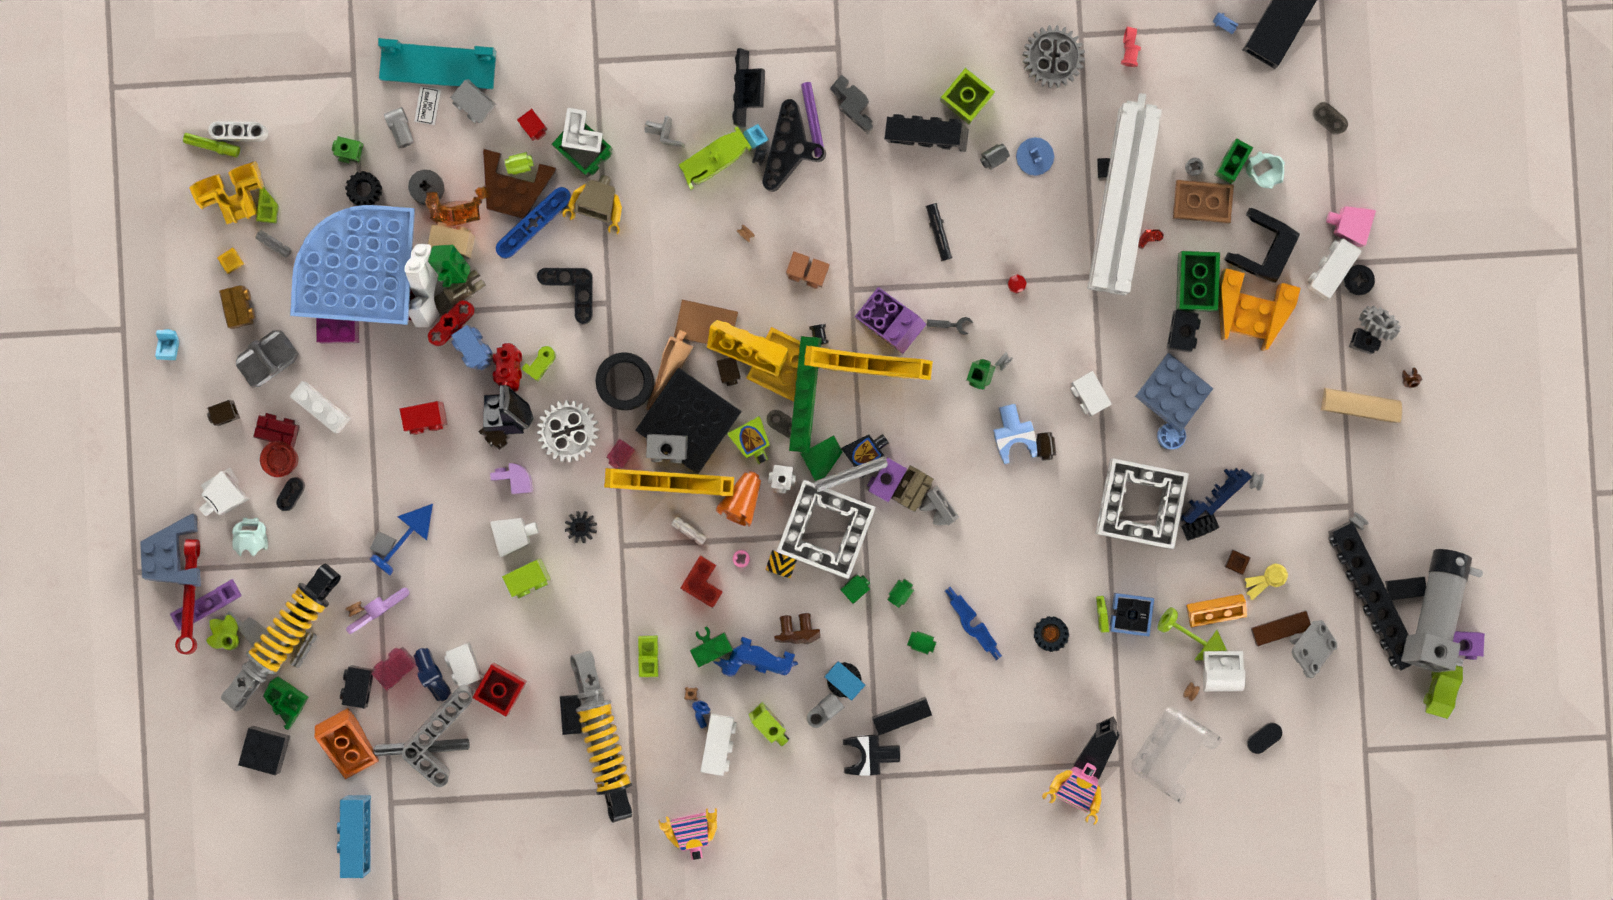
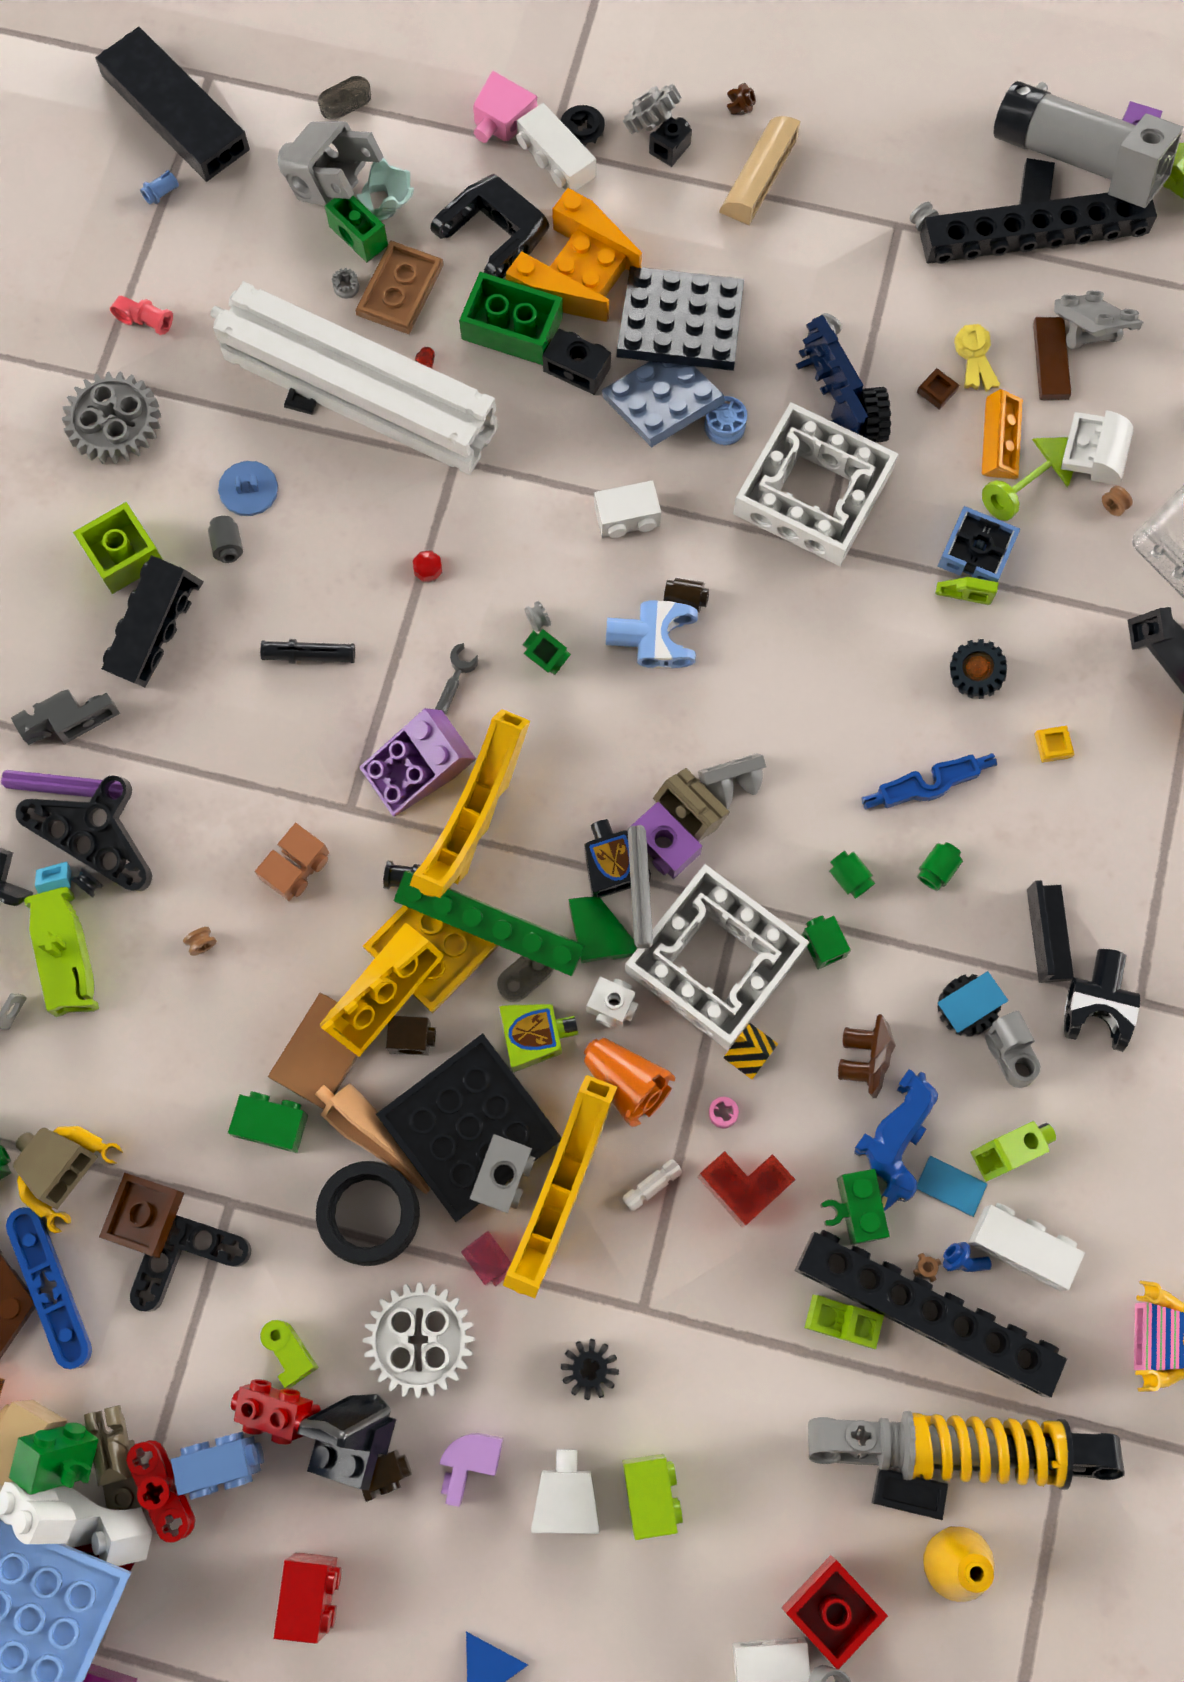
camera: 75 degrees left, 15 degrees down
none -> reddish brown tile [99,1172,184,1258]
none -> green brick [228,1091,308,1153]
none -> light grey piece [278,121,384,205]
none -> plate [616,266,744,371]
none -> black brick [794,1230,1067,1398]
none -> dark azure sticker [917,1156,987,1217]
none -> yellow cone [923,1526,995,1602]
none -> yellow tile [1034,725,1075,763]

